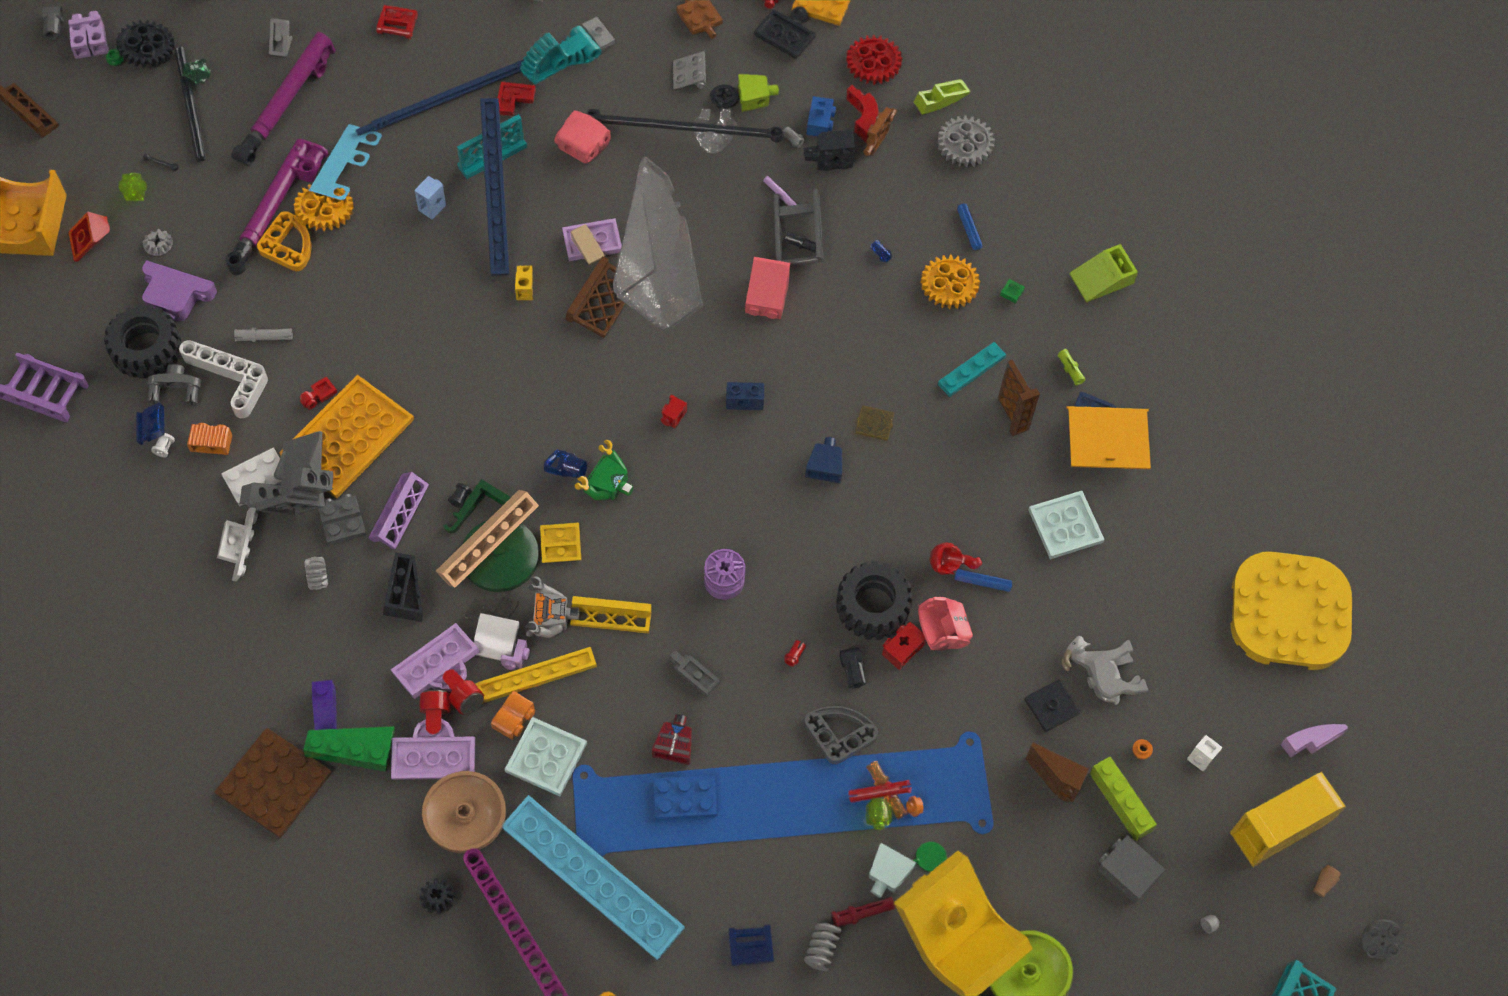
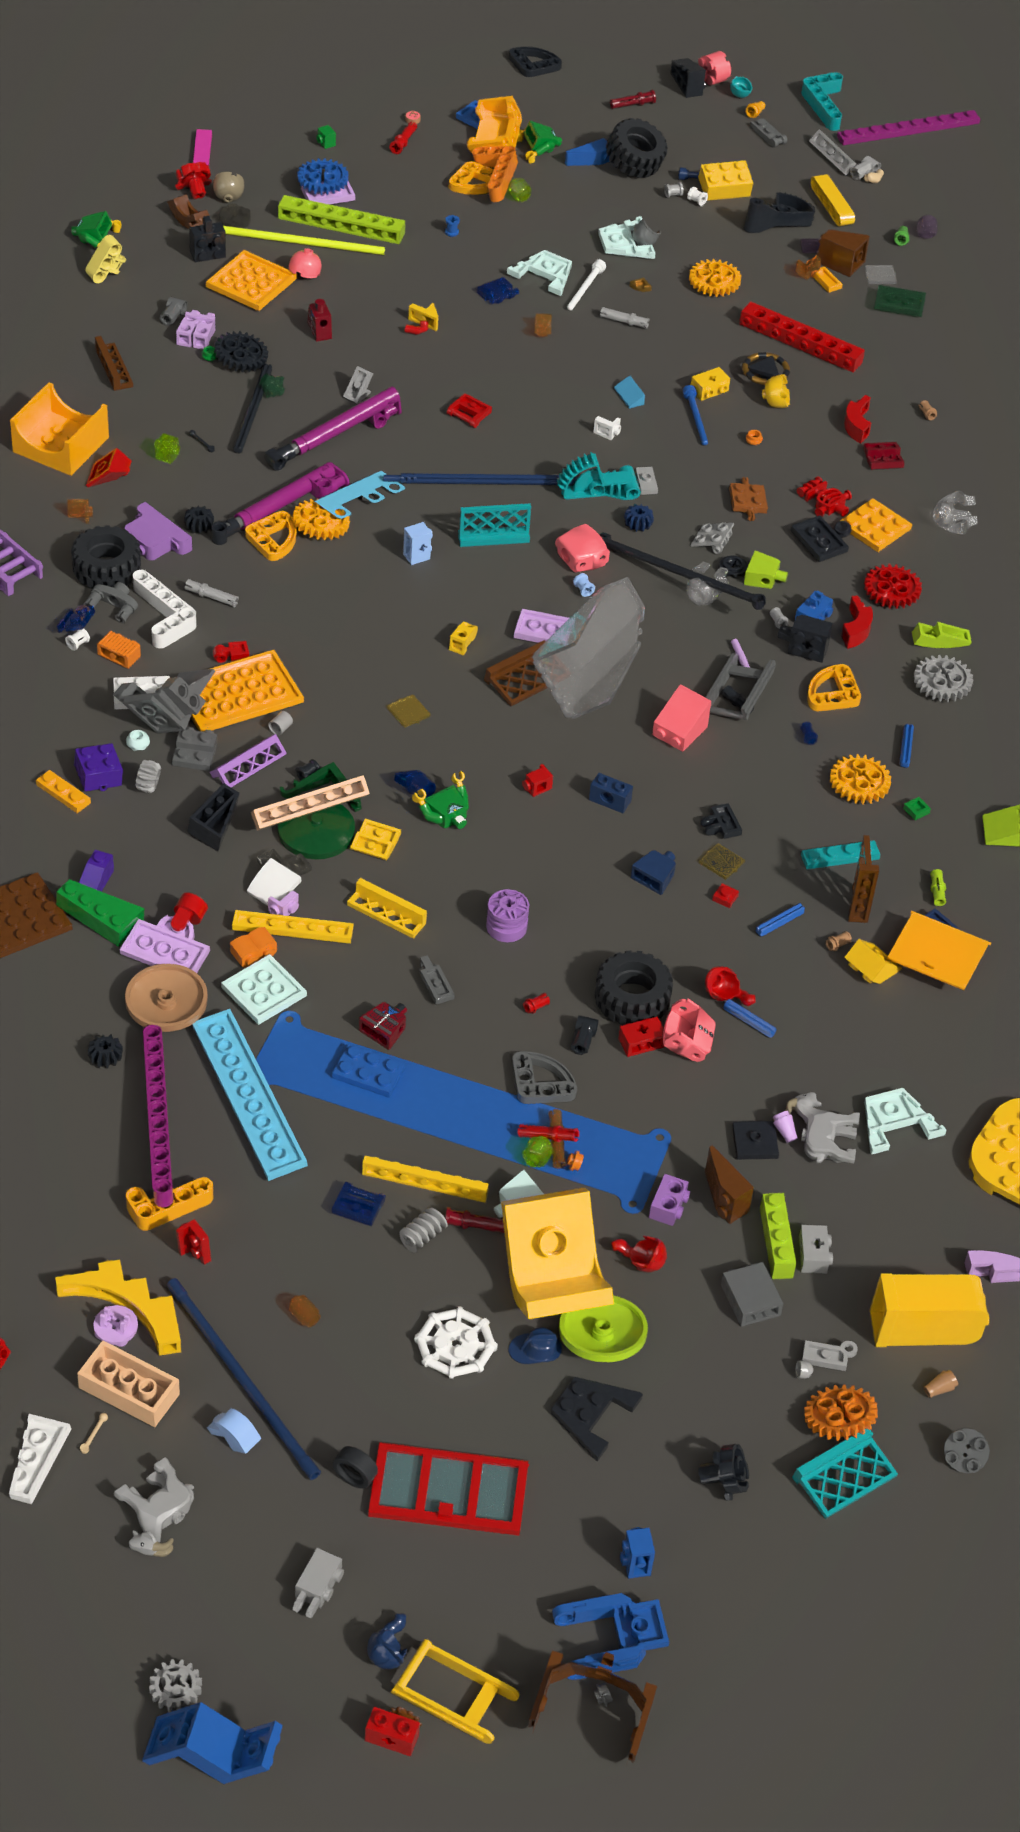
camera: 25 degrees right, 15 degrees down
light grey gear [142,229,173,256] -> none
white bracket [217,508,258,582] -> none
lavender plate [391,623,484,715] -> none
dark blue plate [480,98,509,276] -> none
red plate [498,82,536,116] -> none
torso [525,576,579,638] -> none
tan slope [570,224,605,265] -> none
dark orange plate [863,107,897,156] -> none
light aqua plate [1028,491,1105,559] -> none
orange plate [1132,739,1153,759] -> none
white bracket [1187,735,1222,771] -> none
none -> light orange plate [36,770,91,813]
none -> clear orange bracket [67,499,93,524]
none -> dark purple brick [74,743,123,792]
none -> light aqua plate [126,730,150,751]
none -> black gear [184,506,214,533]
none -> light grey beam [268,711,293,735]
none -> yellow plate [362,1156,489,1203]
none -> clear yellow piece [387,695,431,728]
none -> light blue bush [573,573,595,597]
none -> red piece [611,1236,667,1273]
none -> dark blue gear [624,504,654,532]
none -> medium lavender brick [649,1174,690,1226]
none -> black hinge [700,803,742,839]
none -> red plate [712,883,739,908]
none -> blue axle [755,903,805,937]
none -> lavender cone [773,1111,798,1143]
none -> light grey brick [799,1225,833,1274]
none -> light grey hinge [802,1340,858,1371]
none -> orange gear [804,1384,878,1441]
none -> light orange beam [807,664,861,711]
none -> medium nougat pin [826,931,852,951]
none -> yellow slope [845,939,902,984]
none -> light aqua wing [864,1088,946,1154]

